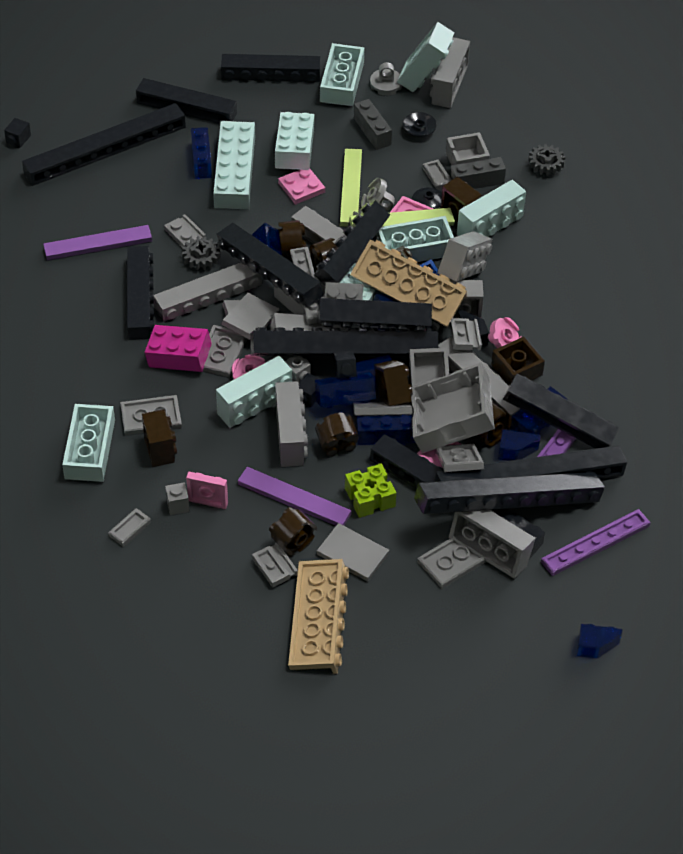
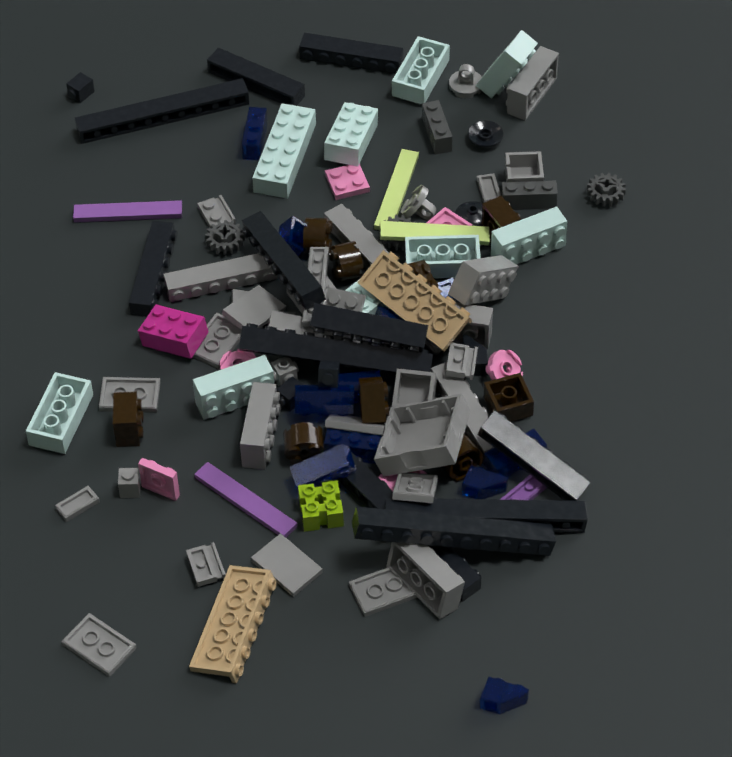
camera: 15 degrees right, 0 degrees up
dark brown brick [269,507,317,555] -> none
black brick [314,200,390,286] -> none
medium lavender tile [541,509,650,576] -> none
none -> light grey tile [62,613,137,677]
none -> clear blue brick [290,444,356,489]

